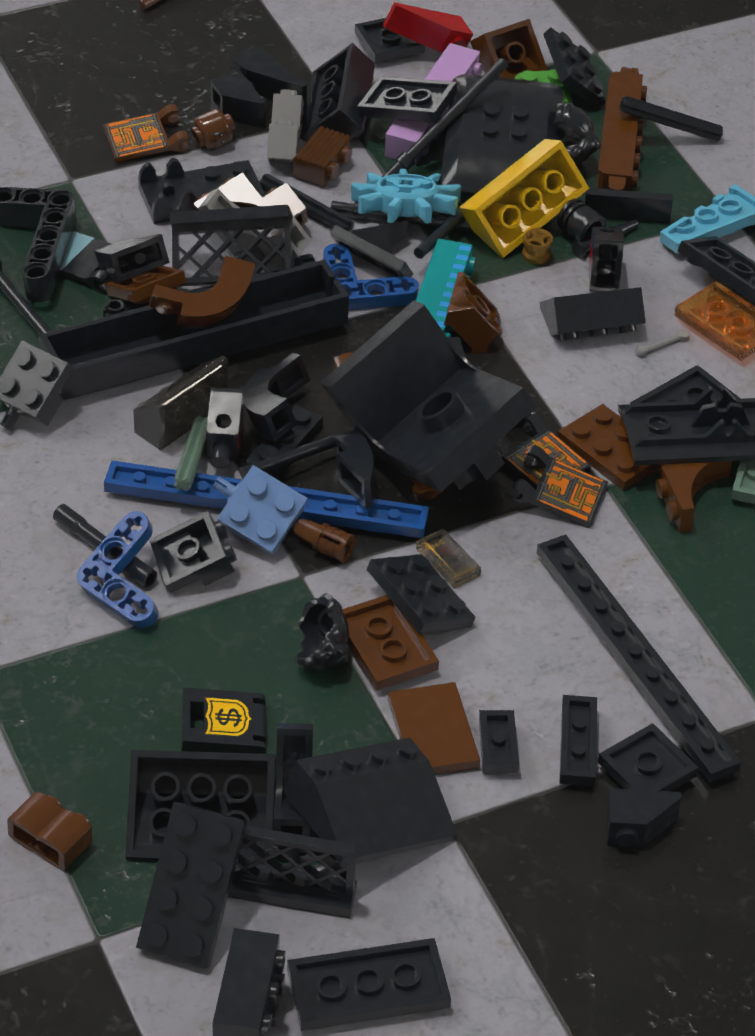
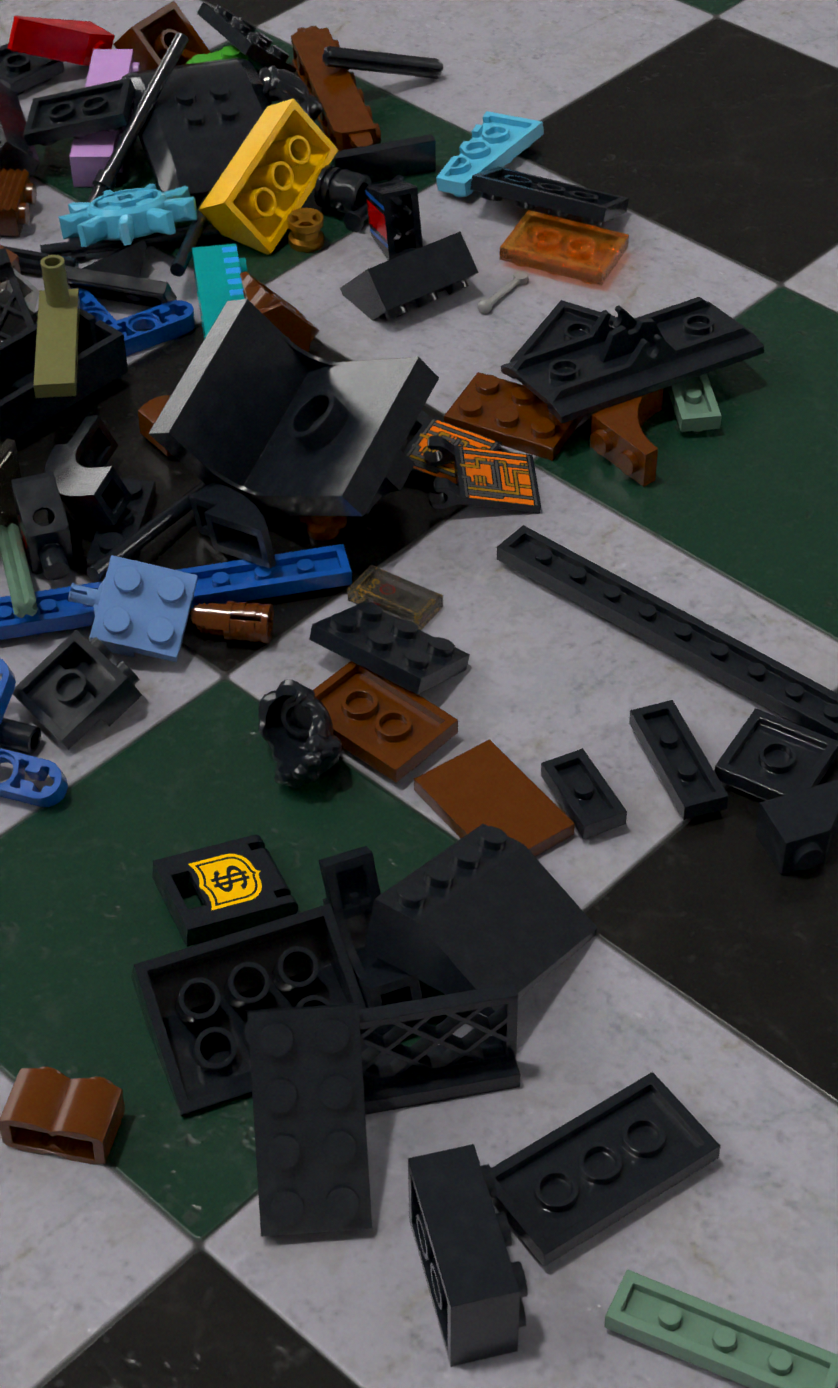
camera: 20 degrees left, 0 degrees up
none -> olive piece [34,255,80,398]

